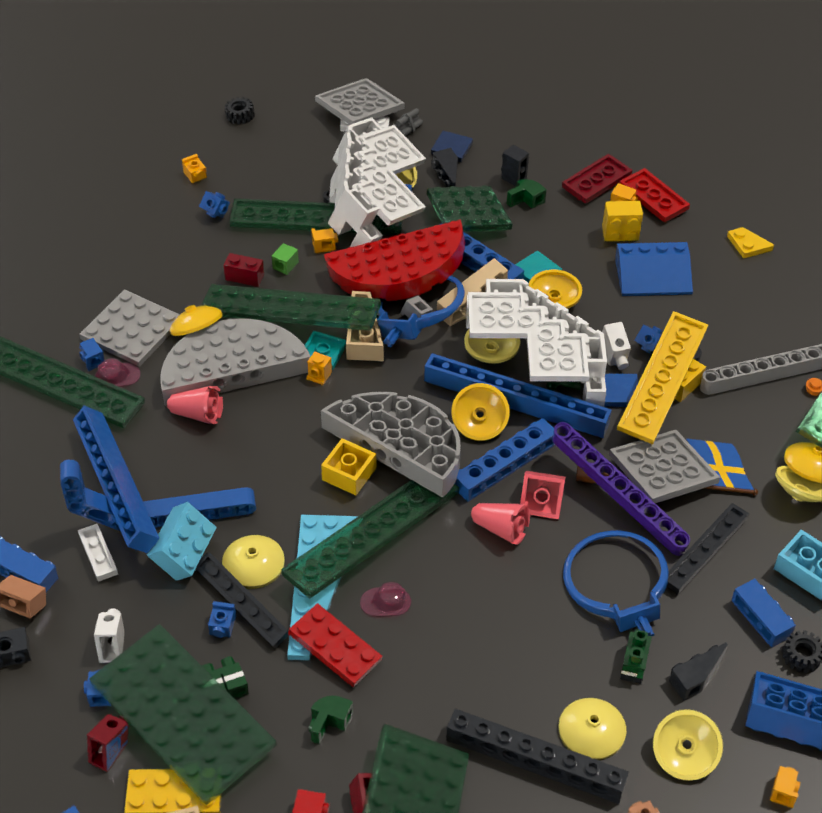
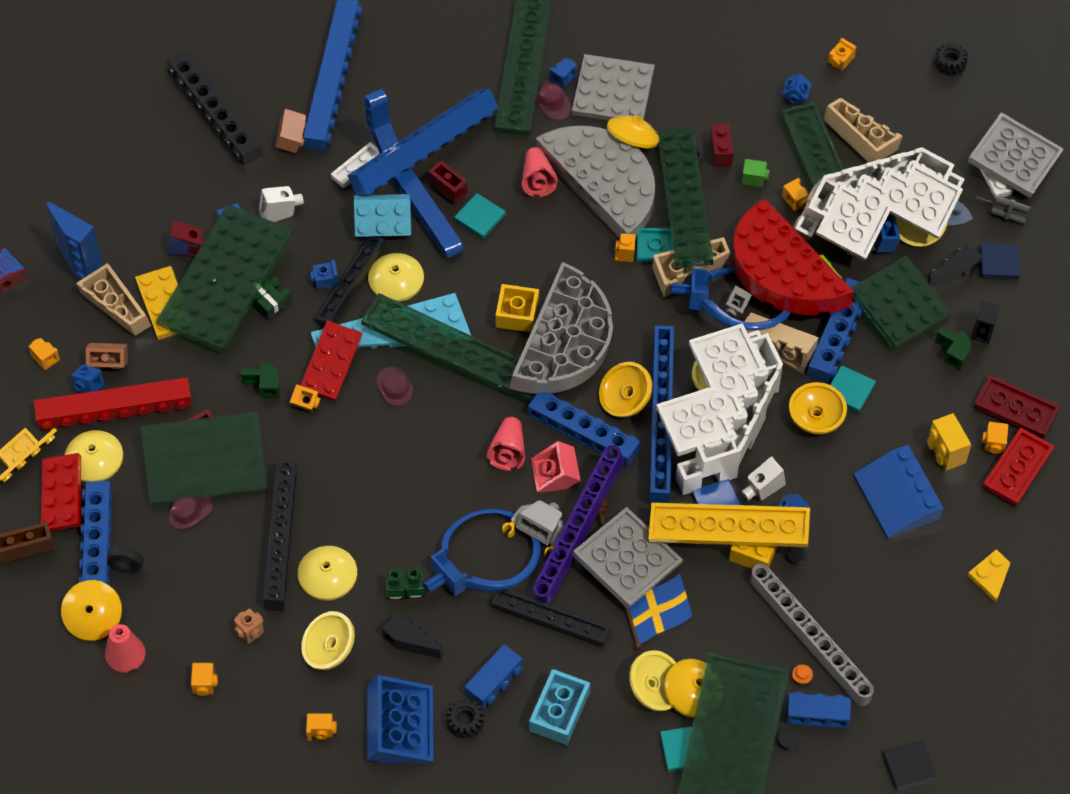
camera: 70 degrees right, 10 degrees up
none -> light orange brick [290,384,321,412]
none -> dark red brick [428,160,468,204]
none -> teal tile [454,193,506,239]
none -> light grey torso [502,500,564,558]
none -> tan wedge [823,98,903,162]

